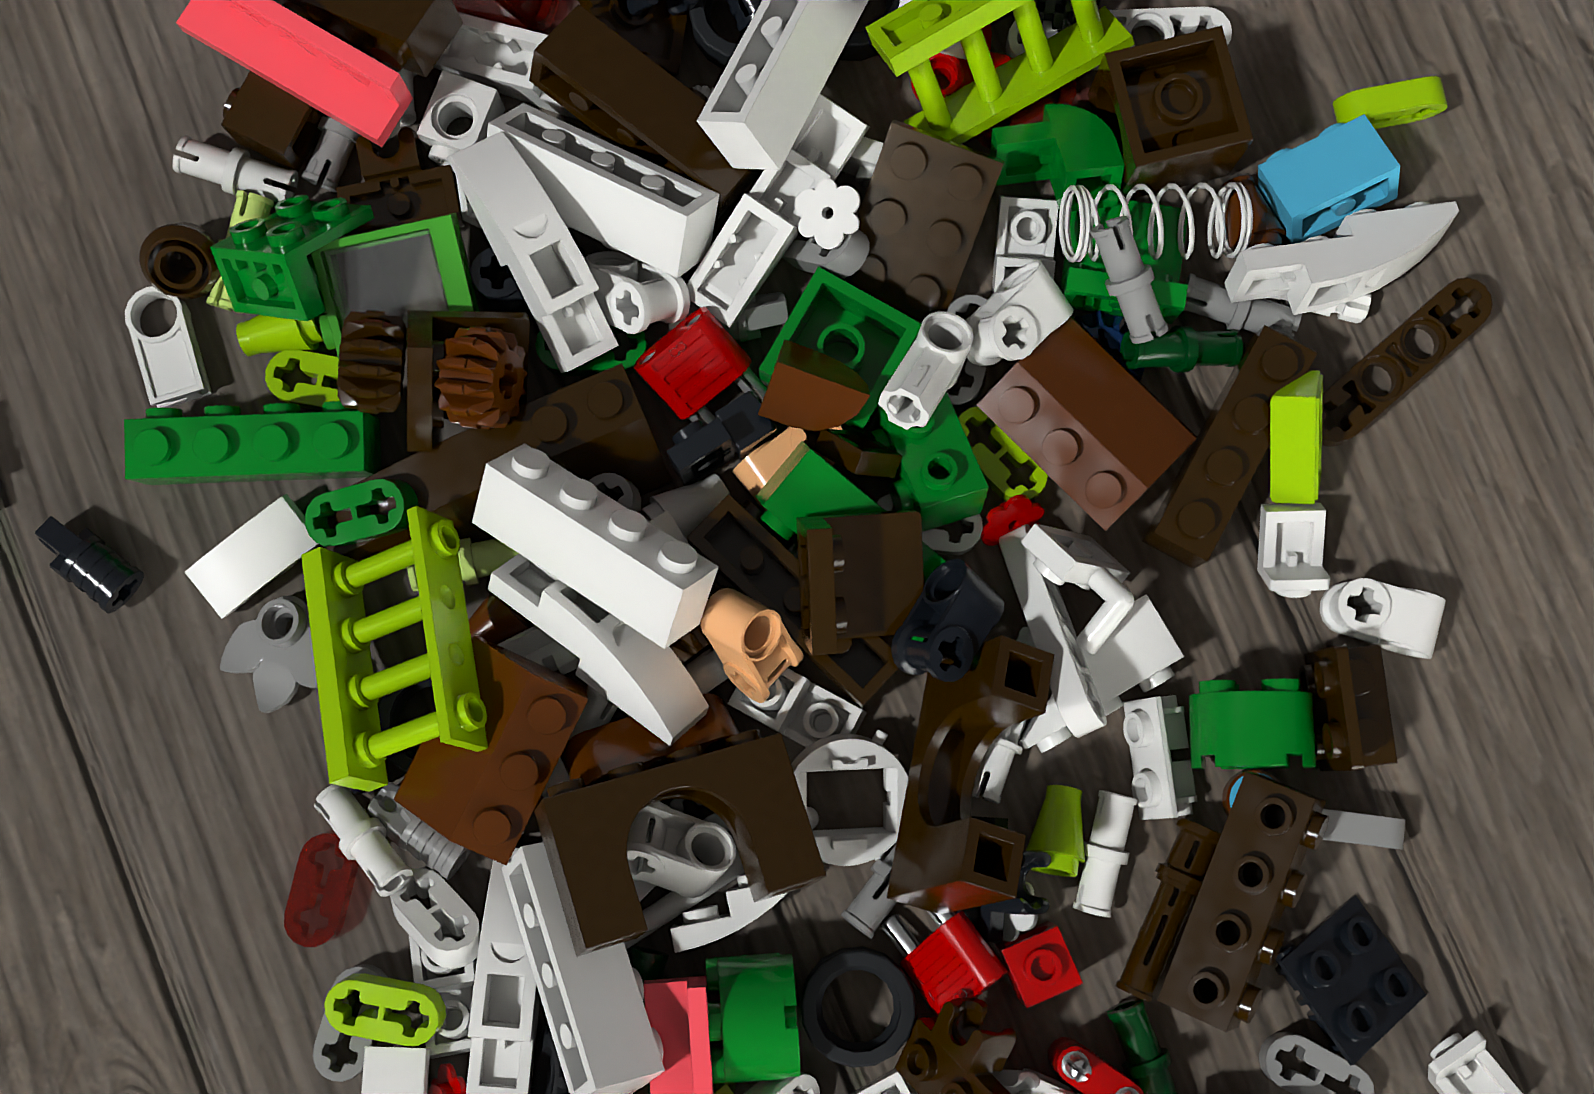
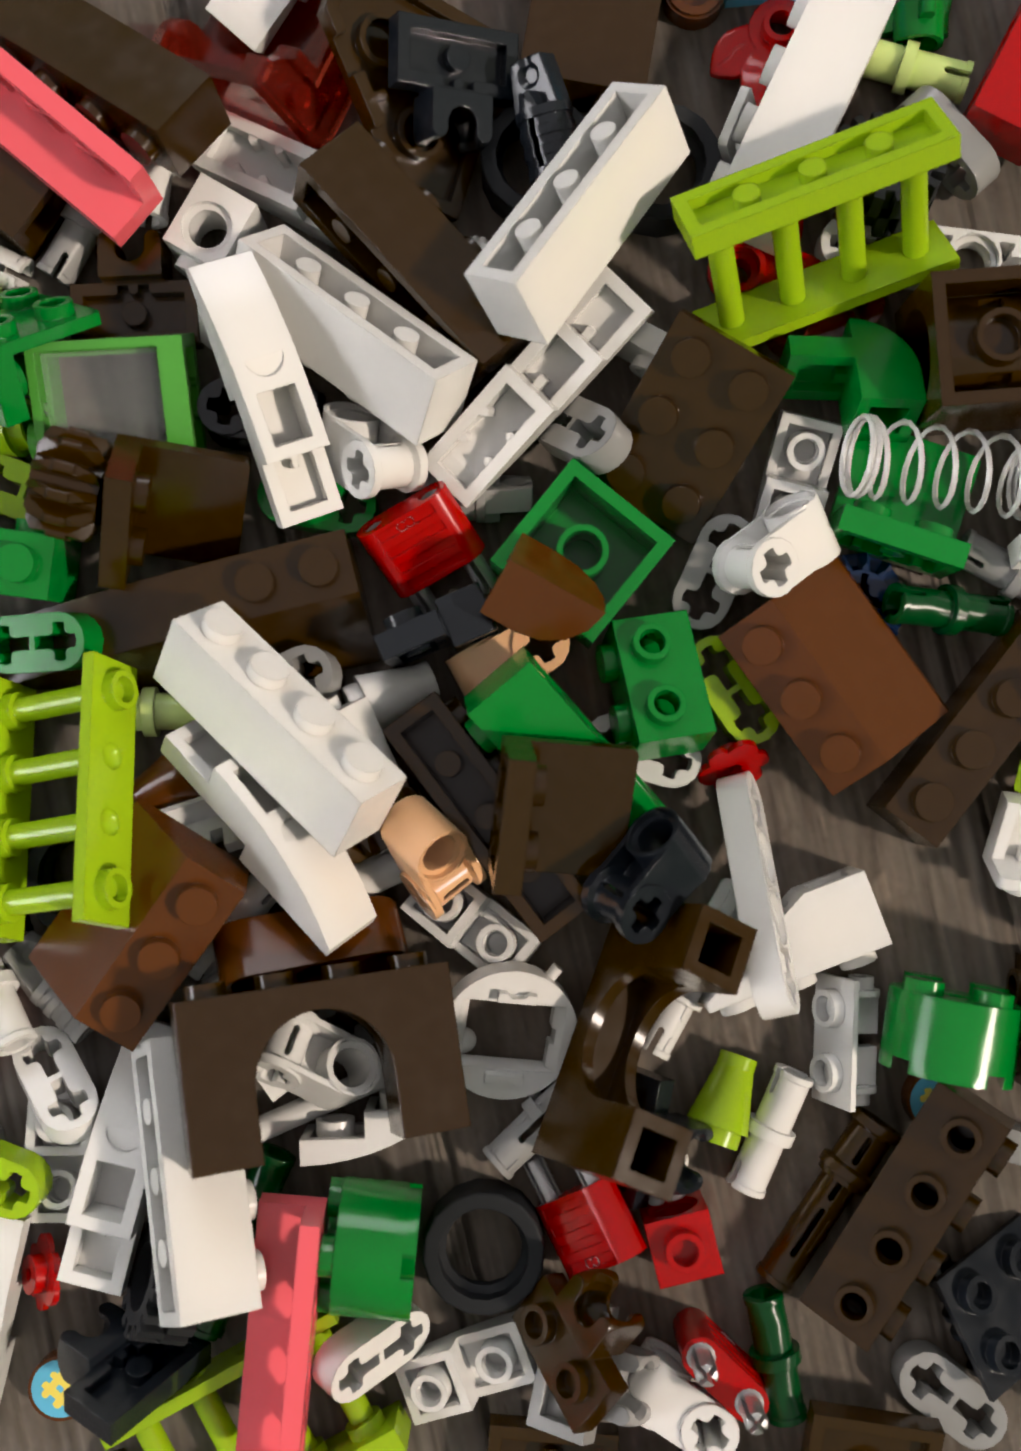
camera: 10 degrees right, 5 degrees up
reddish brown gear [434,326,528,430] -> none
white plant [795,178,860,250] -> none
dark brown tile [814,429,902,478] -> none
white piece [878,311,974,430] -> none
white plate [1020,523,1134,655] -> none
light grey pin [1090,216,1169,344] -> none

